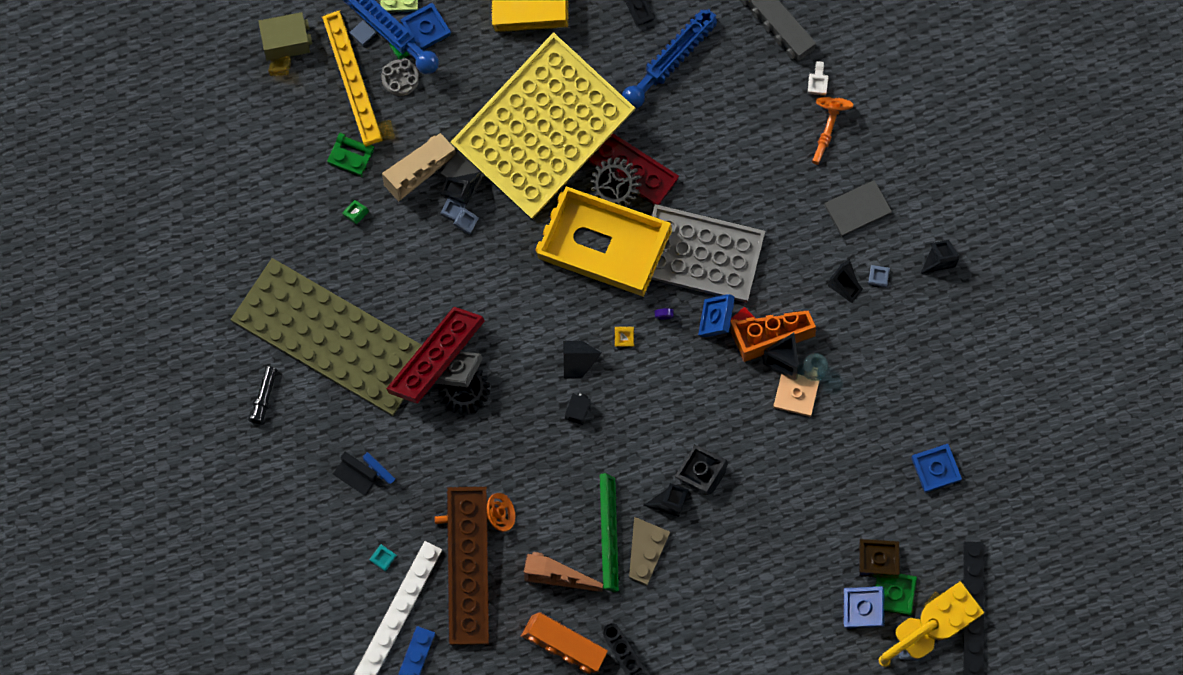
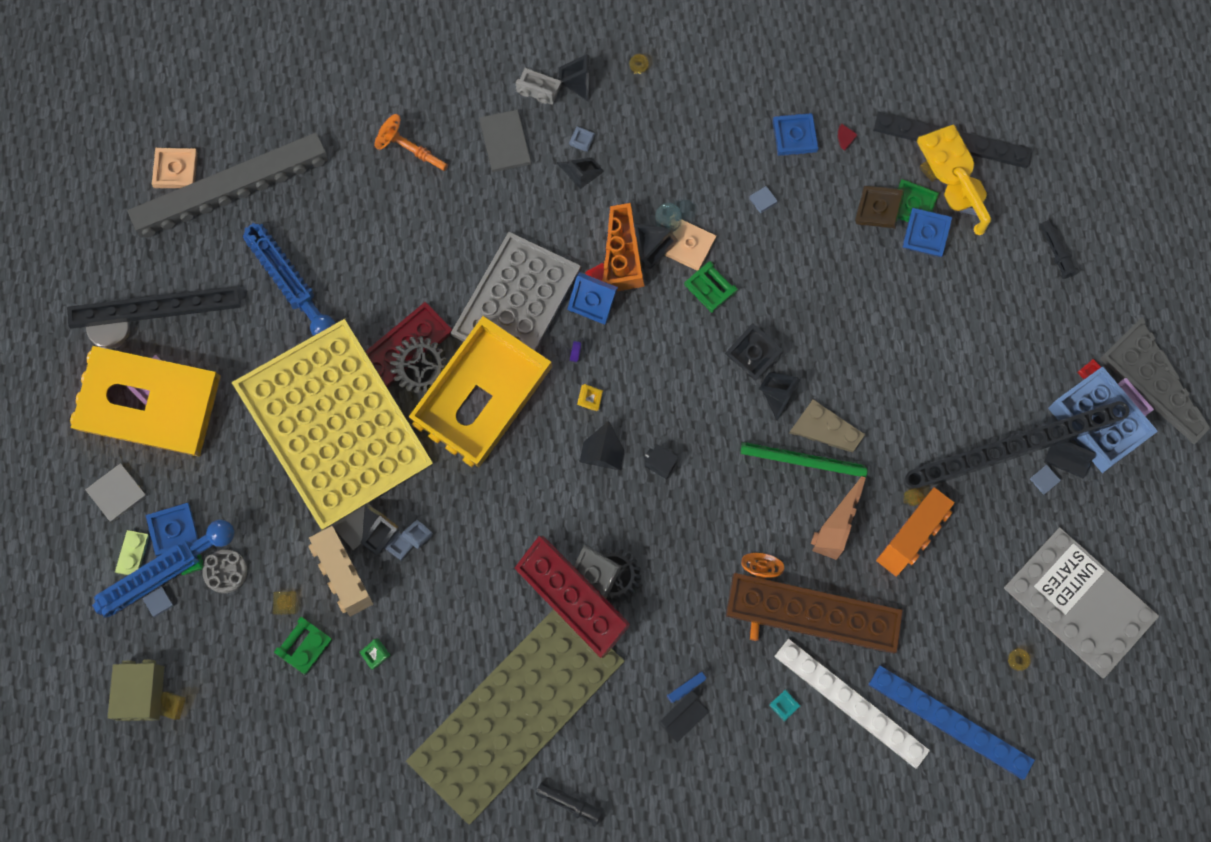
camera: 80 degrees left, 0 degrees up
yellow tile [322,10,383,147] -> none
white plate [807,61,828,96] -> none
none -> light grey bracket [516,68,561,105]
none -> clear yellow plate [629,54,649,73]
none -> green plate [684,261,739,313]
none -> sand blue tile [749,186,778,214]
none -> dark red tile [837,124,857,151]
none -> clear yellow plate [903,489,924,506]

